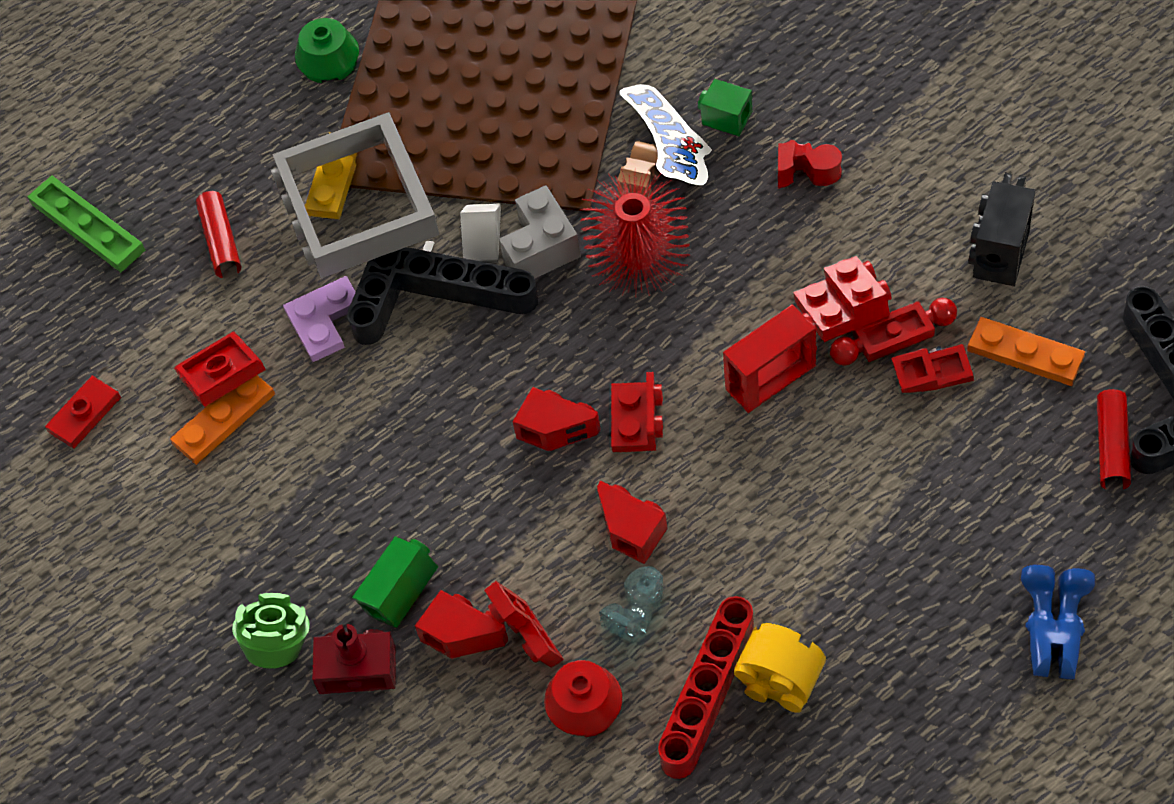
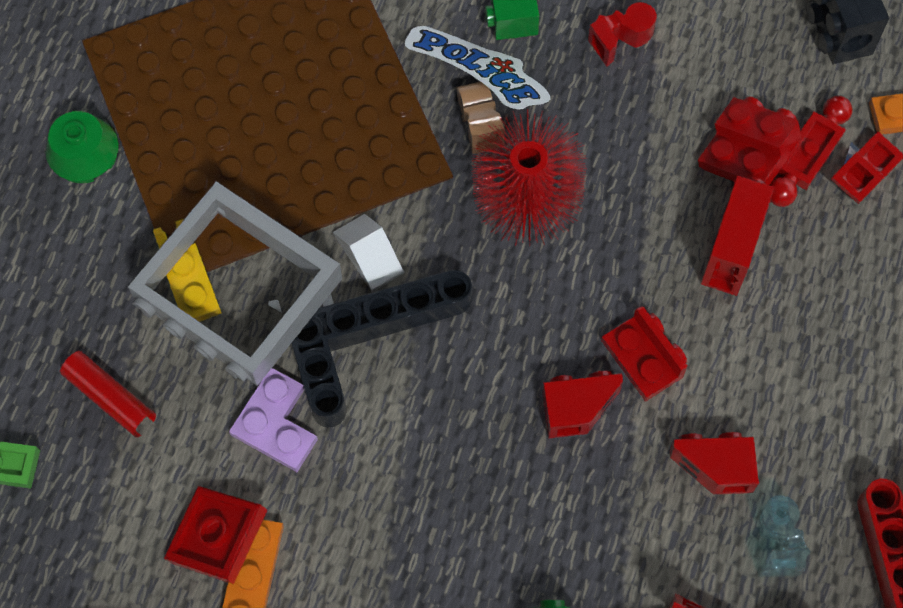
camera: 40 degrees left, 10 degrees up
light grey brick [499,185,581,279] -> none

